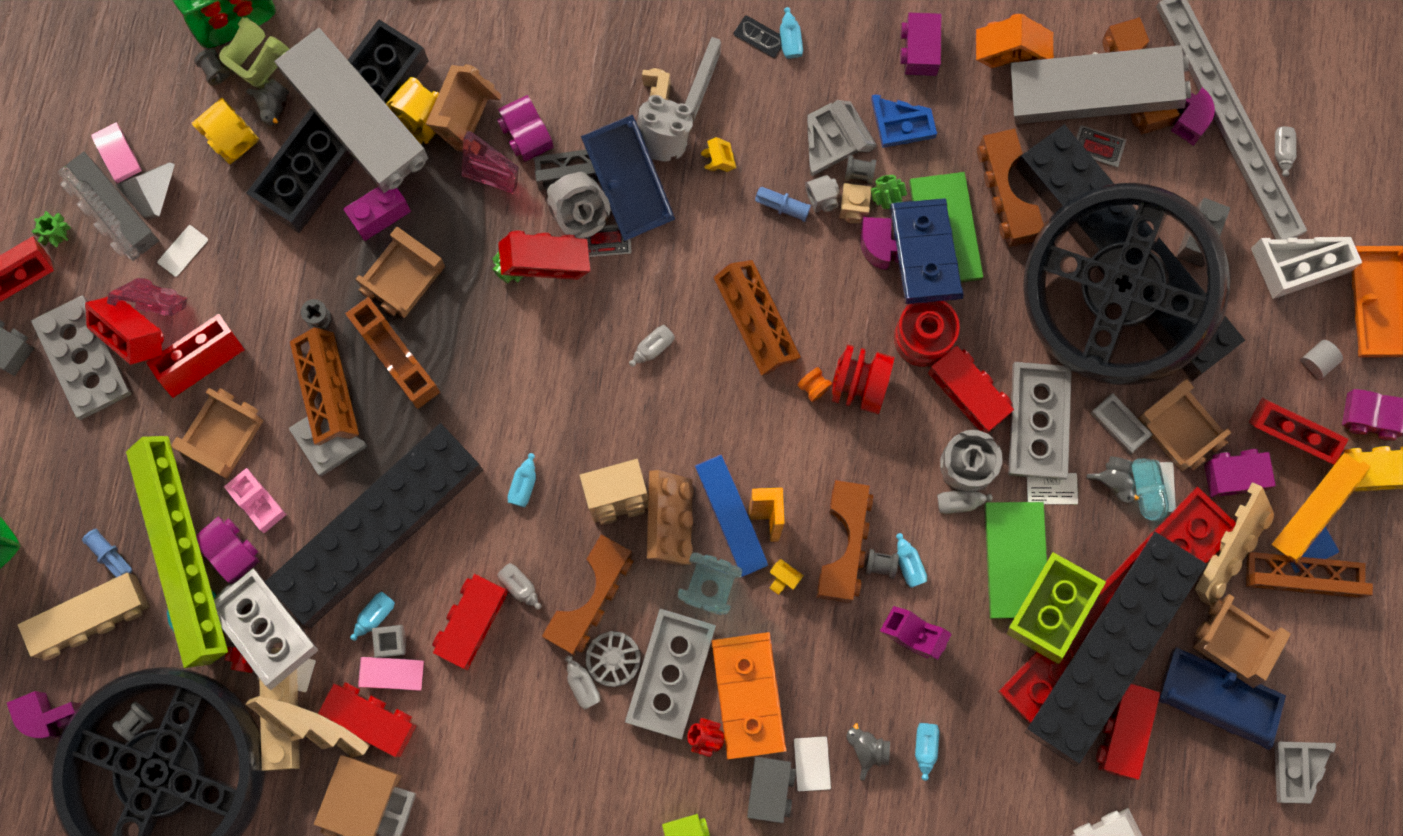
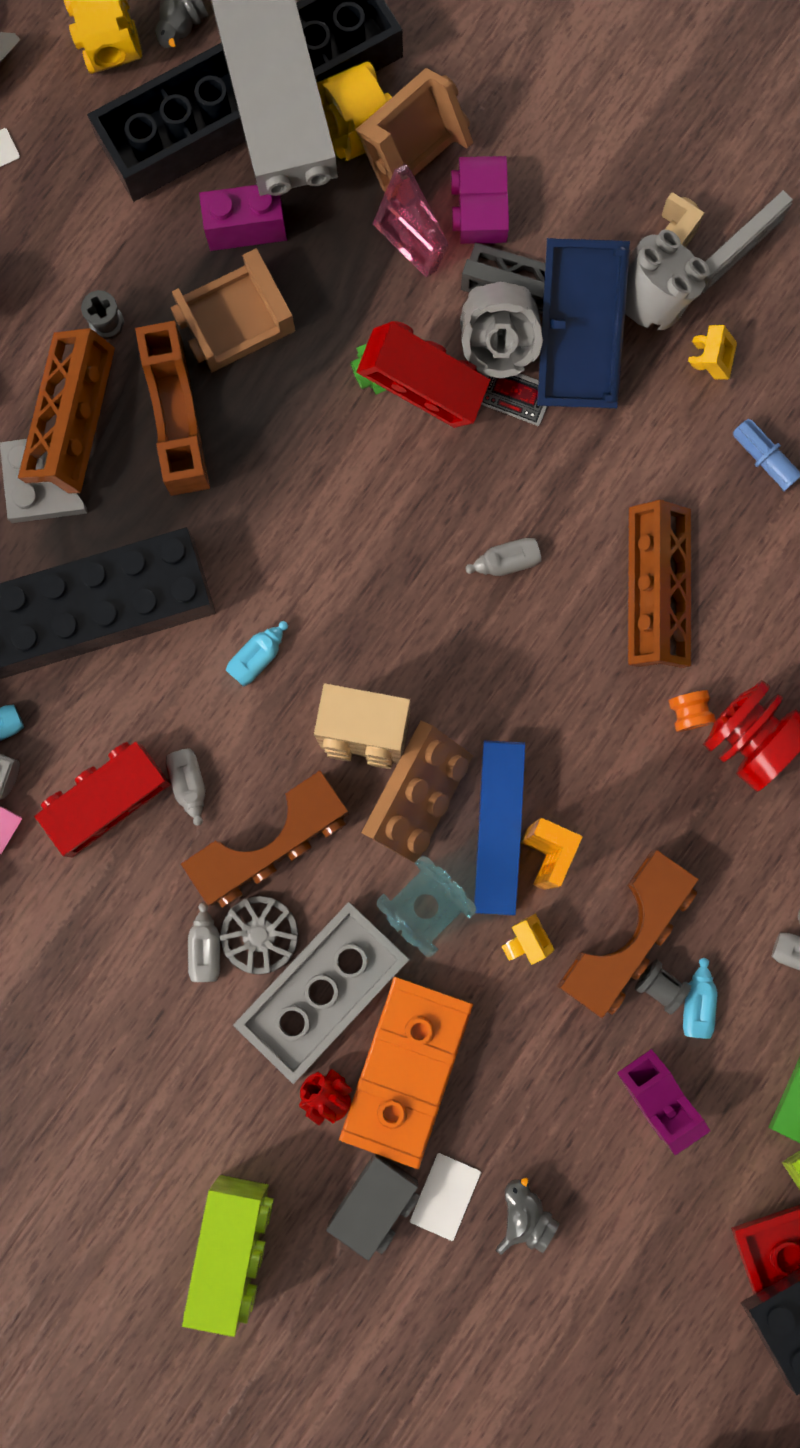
camera: 30 degrees right, 5 degrees up
medium azure piece [915,723,940,781] -> none

